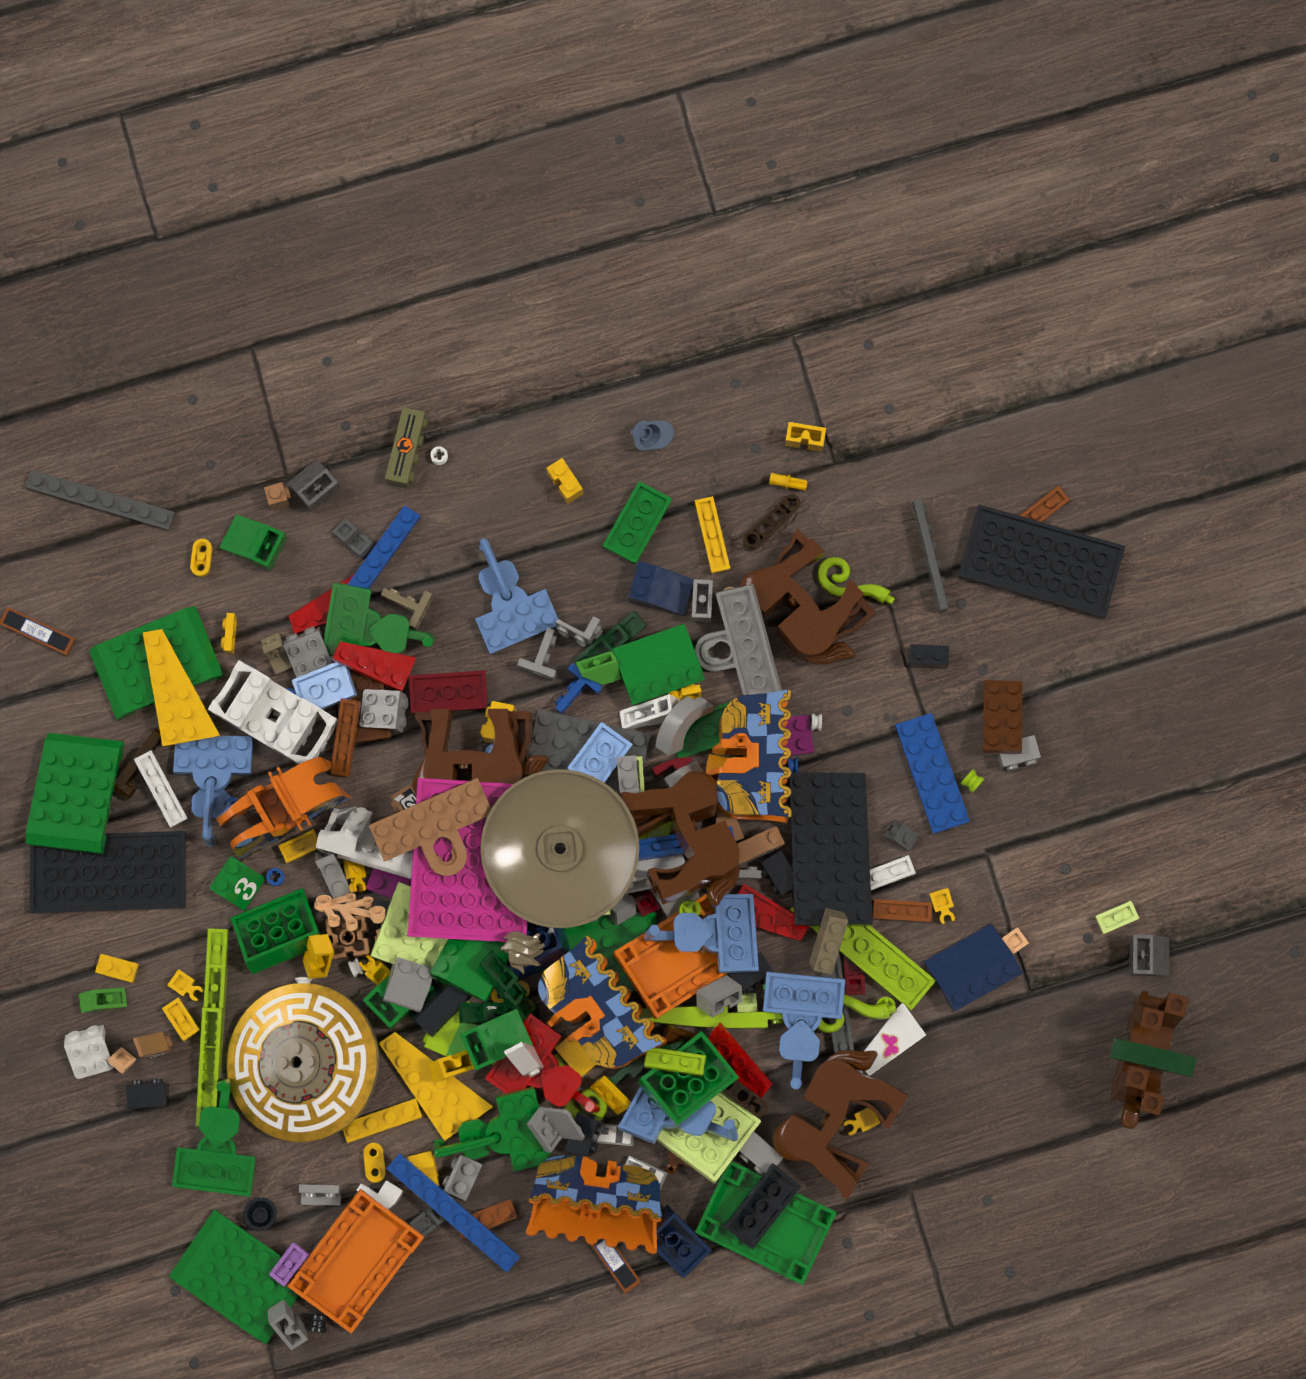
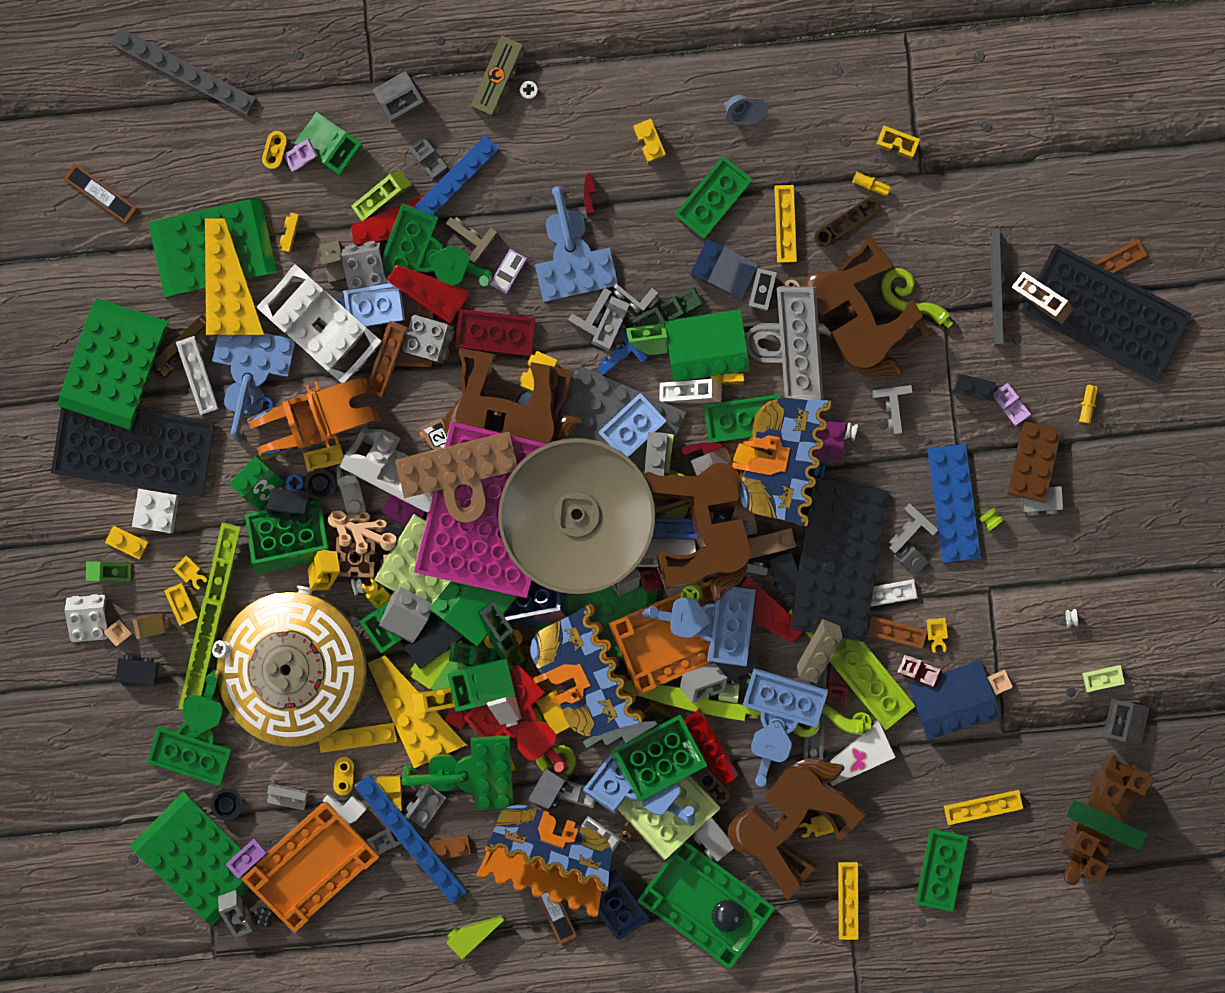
camera: 10 degrees right, 10 degrees up
medium nougat brick [264,482,291,510] -> none
yellow plate [343,860,366,893] -> none
dark tan hair [500,931,545,975] -> none
light grey bracket [527,1107,585,1153] -> none
yellow plate [590,1075,631,1115] -> none
lime tile [644,1048,706,1076] -> none
light grey arch [655,697,714,756] -> none
black slope [724,1163,802,1250] -> none
none -> white brick [132,489,179,533]
none -> white bush [212,640,232,658]
none -> black brick [266,488,311,522]
none -> lavender slope [284,139,318,172]
none -> black hat [304,468,337,501]
none -> lime slope [351,170,411,221]
none -> red plate [445,707,470,729]
none -> lime slope [446,915,505,959]
none -> slope [490,249,527,294]
none -> dark red slope [584,173,596,215]
none -> light grey bracket [591,297,629,351]
none -> black hat [711,899,744,932]
none -> yellow plate [838,862,858,940]
none -> light grey bracket [872,385,912,434]
none -> light grey bracket [889,504,938,553]
none -> slope [897,655,943,689]
none -> green plate [915,828,968,912]
none -> yellow plate [944,790,1023,825]
none -> lavender slope [993,383,1031,427]
none -> slope [1012,272,1073,324]
none -> white bush [1065,609,1078,627]
none -> yellow axle [1079,385,1098,424]

